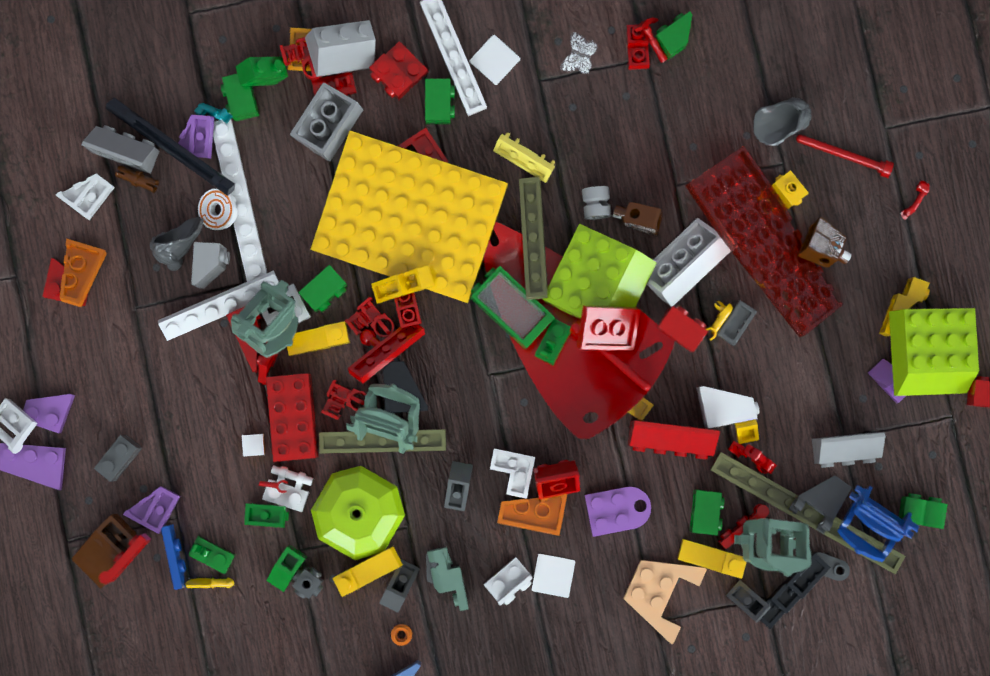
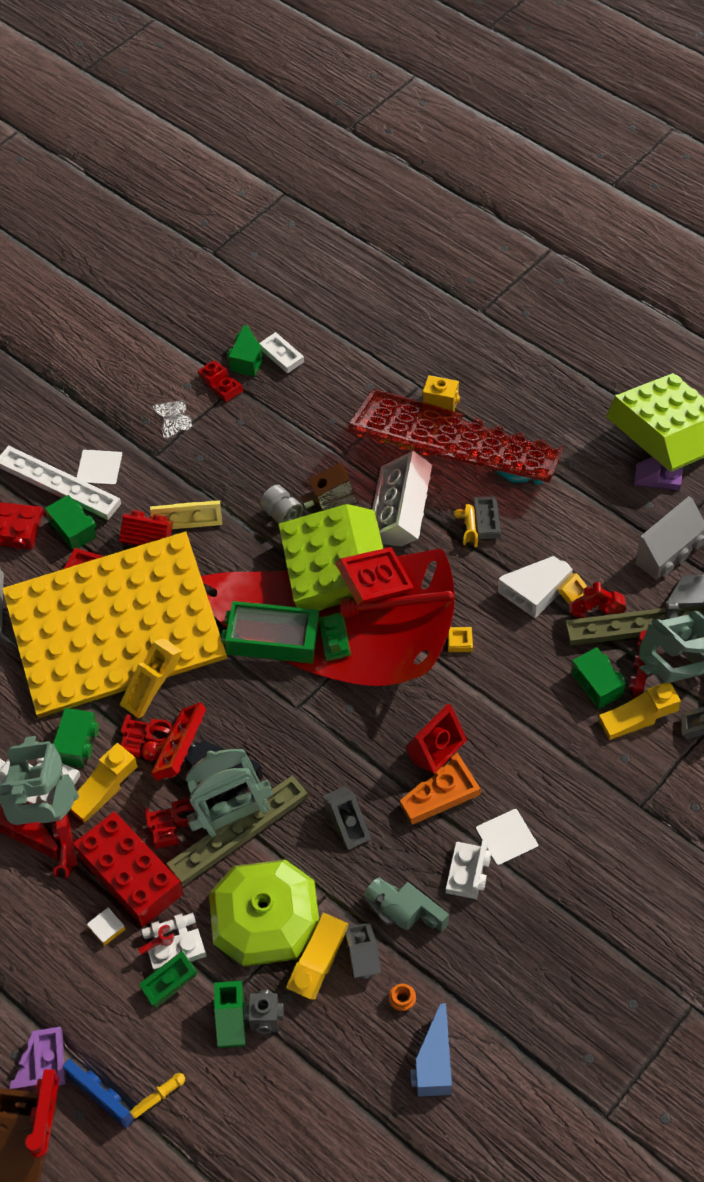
camera: 30 degrees left, 30 degrees down
green plate [188,536,235,574] -> none
red slope [394,293,422,329] -> none
white plate [490,449,535,499] -> none
olive plate [519,177,548,300] -> none
medium lavender plate [584,487,651,537] -> none
light nougat wing [623,560,707,644] -> none
red slope [628,421,720,460] -> none
red piece [635,18,668,63] -> none
red slope [656,306,708,353] -> none
dark grey hair [753,97,812,146] -> none
red piece [796,135,894,178] -> none
reddish brown torso [798,217,851,267] -> none
yellow slope [879,277,930,337] -> none
red piece [901,180,930,220] -> none
none -> red hand [53,843,72,879]
none -> red brick [119,510,173,546]
none -> white plate [259,332,304,374]

